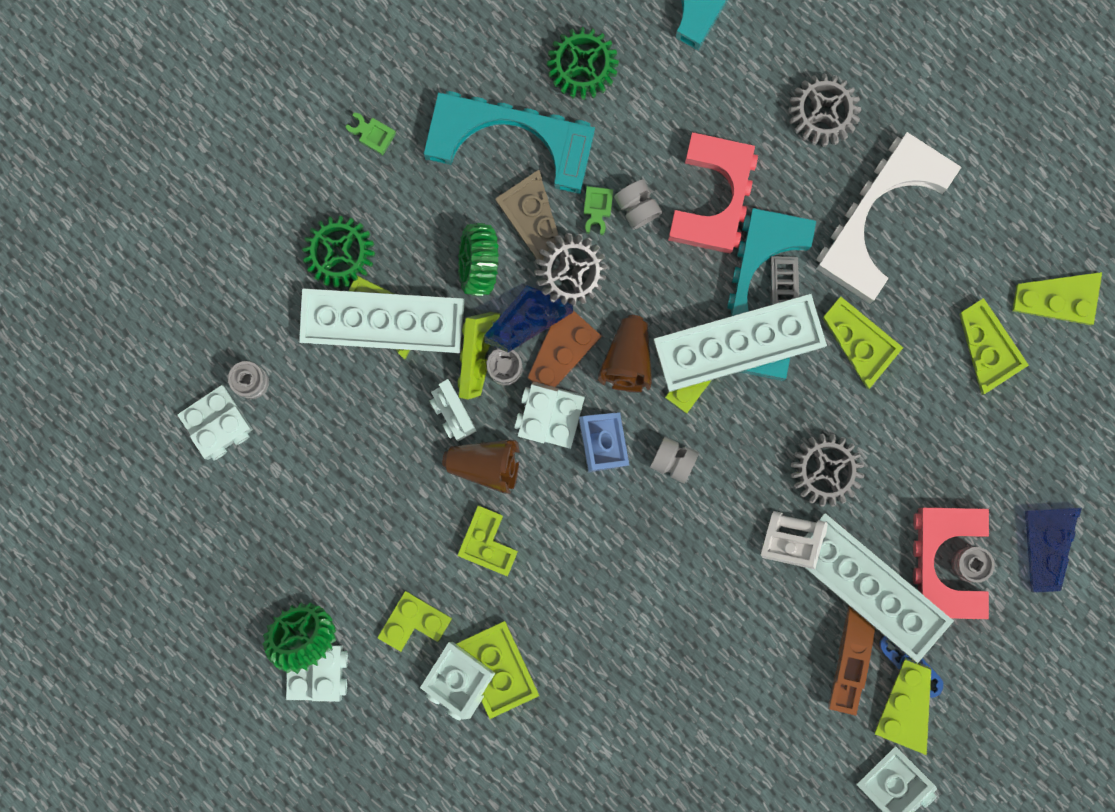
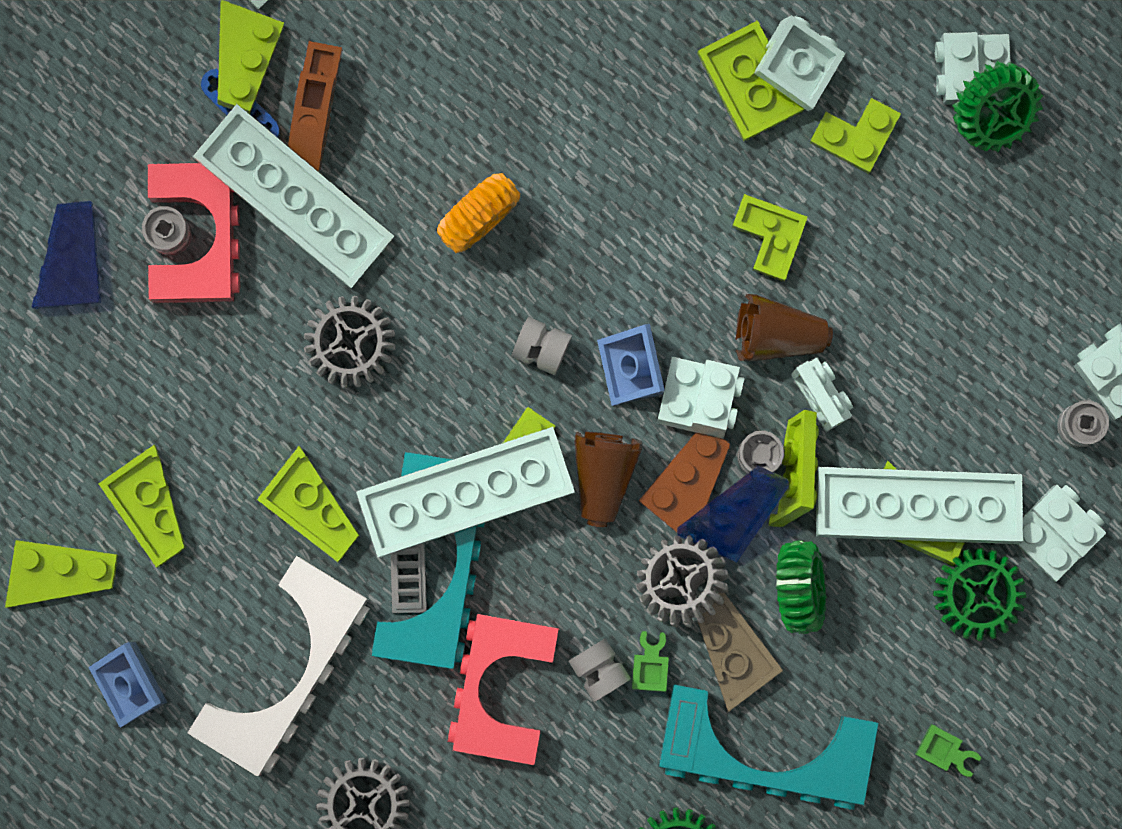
camera: 175 degrees right, 0 degrees up
white plate [761,511,827,569] -> none
none -> medium blue slope [88,642,167,727]
none -> light orange gear [437,173,520,253]
none -> light aqua plate [1017,485,1106,582]

